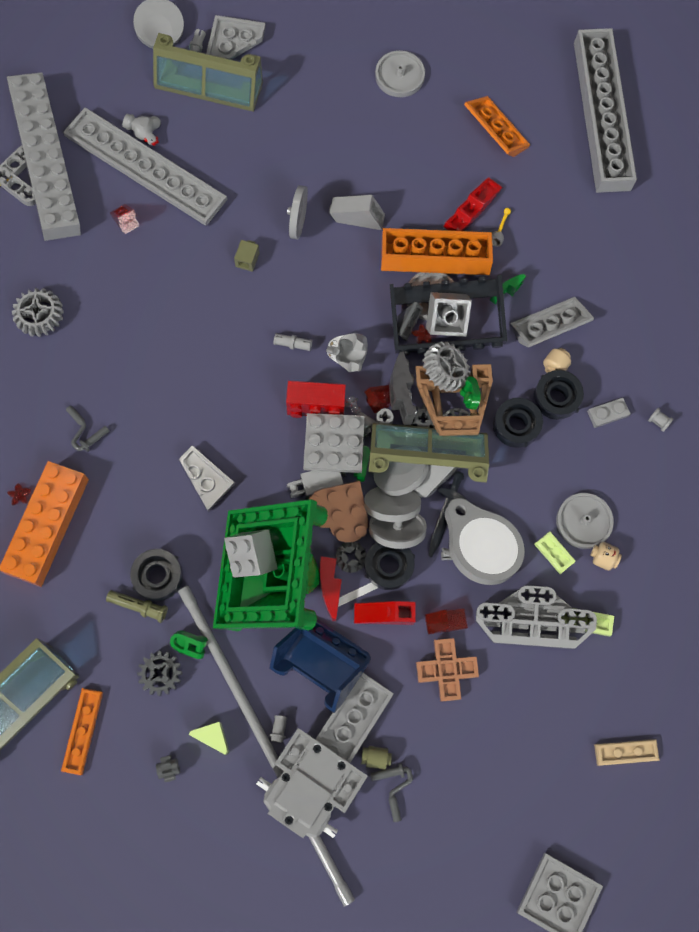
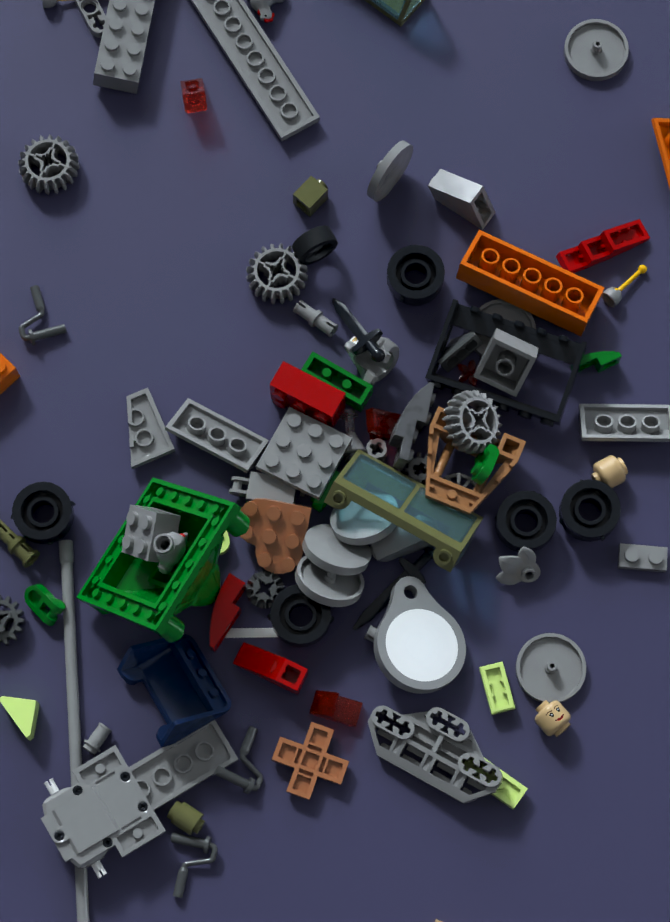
camera: 30 degrees right, 0 degrees up
none -> light grey animal [153,531,189,574]
none -> light grey slope [165,398,269,473]
none -> dark grey piece [215,726,263,794]
none -> light grey gear [246,243,308,304]
none -> black tyre [292,225,338,265]
none -> green brick [301,351,373,412]
none -> black sword [332,298,385,362]
none -> black piece [387,245,445,306]
none -> light grey plate [496,546,541,585]

